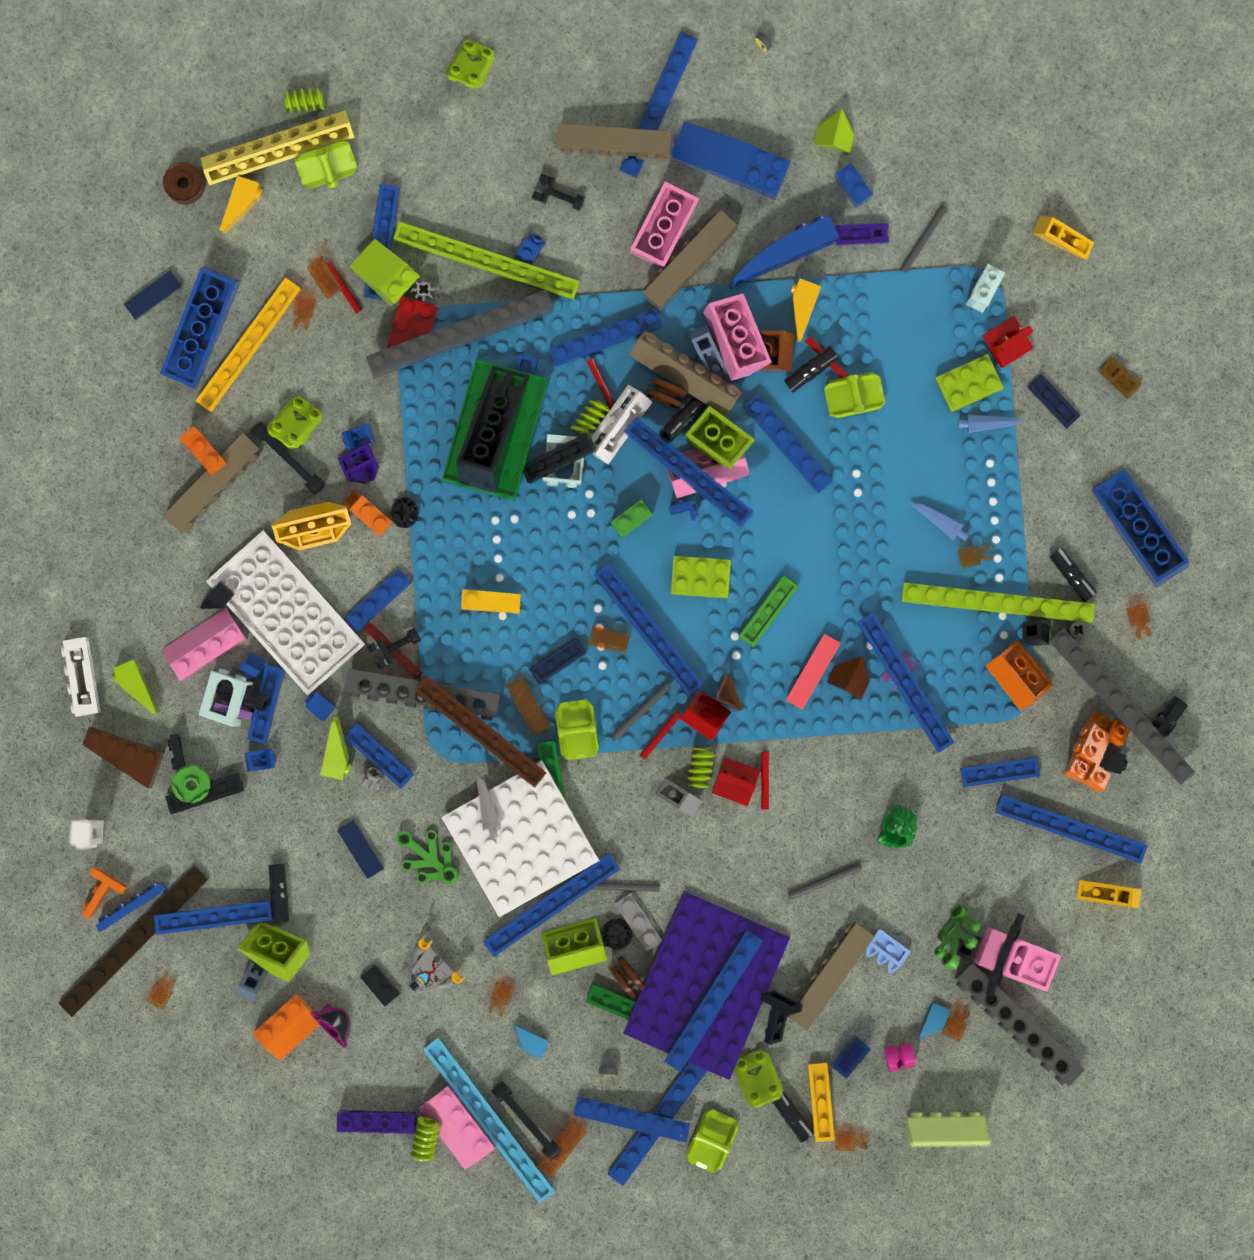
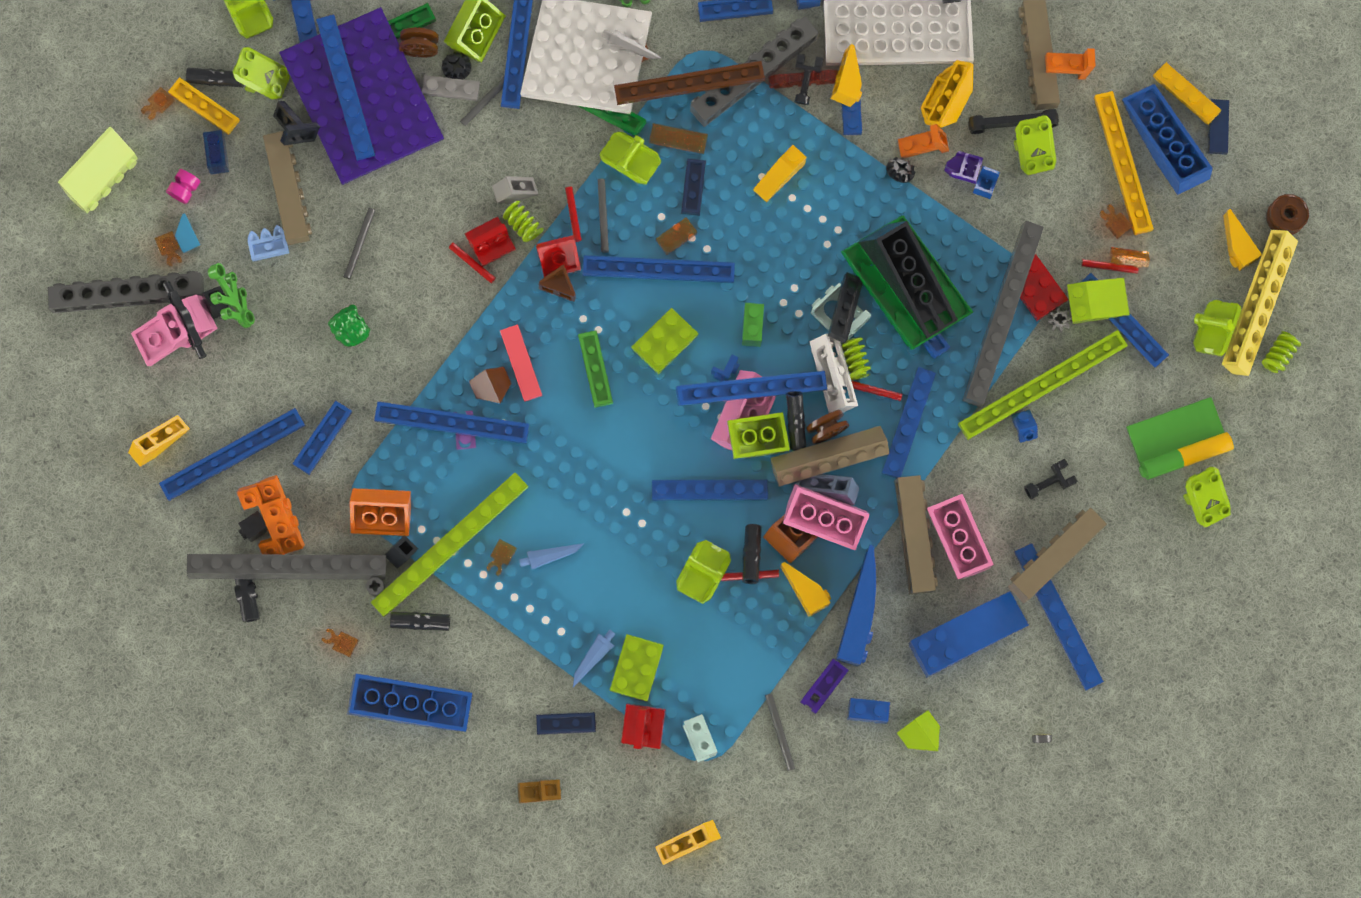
camera: 125 degrees right, 10 degrees down
none -> yellow slope [831,44,862,107]
none -> bright green door [1126,397,1234,480]
none -> yellow plate [1153,62,1221,125]

